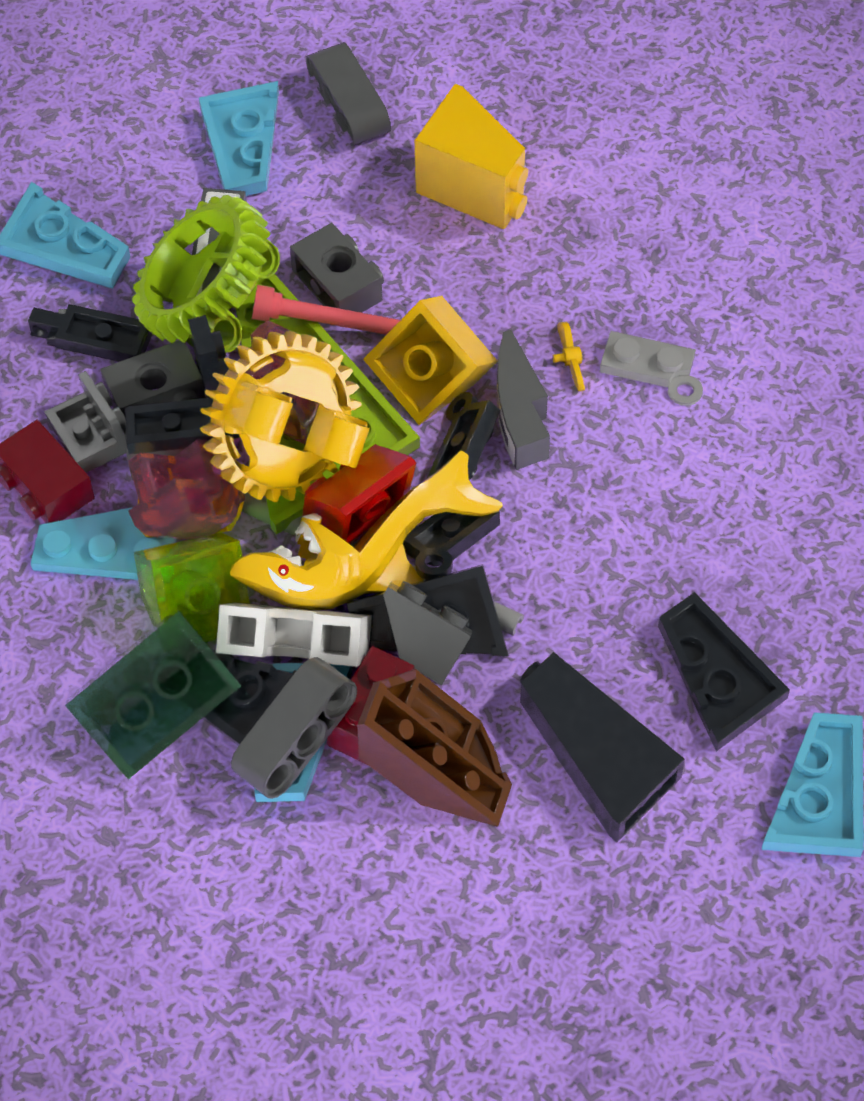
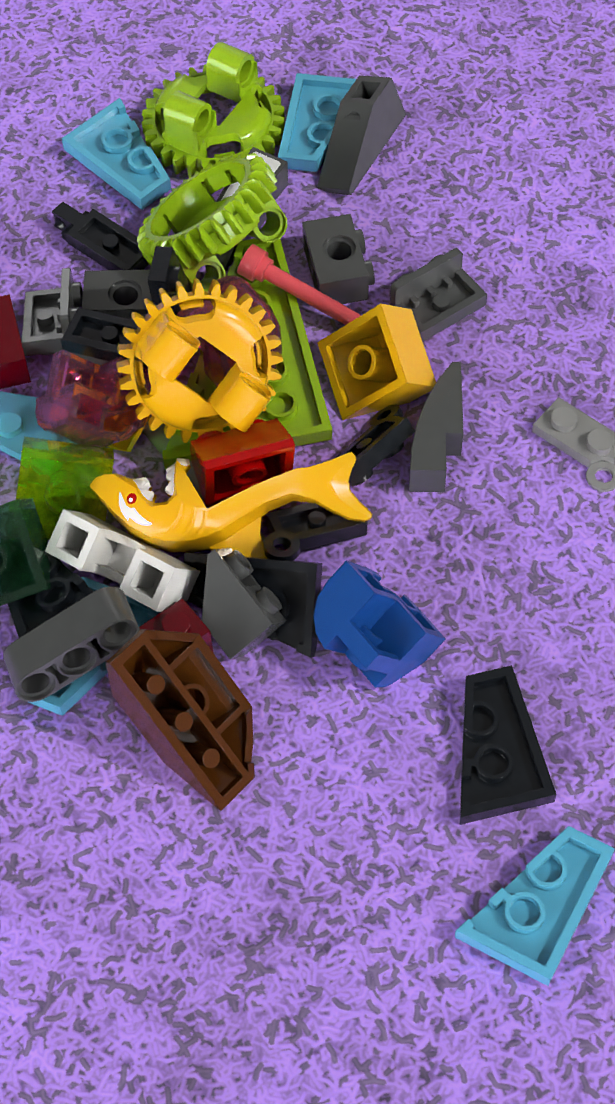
camera: 25 degrees right, 0 degrees up
dark grey beam [306,42,391,146] -> none
yellow slope [414,84,529,229] -> none
black slope [520,652,685,842] -> none
yellow piece [552,322,585,391] -> none
none -> lime piece [142,42,285,178]
none -> blue brick [313,560,446,688]
none -> dark grey slope [317,75,406,195]
none -> dark grey bracket [390,248,487,342]

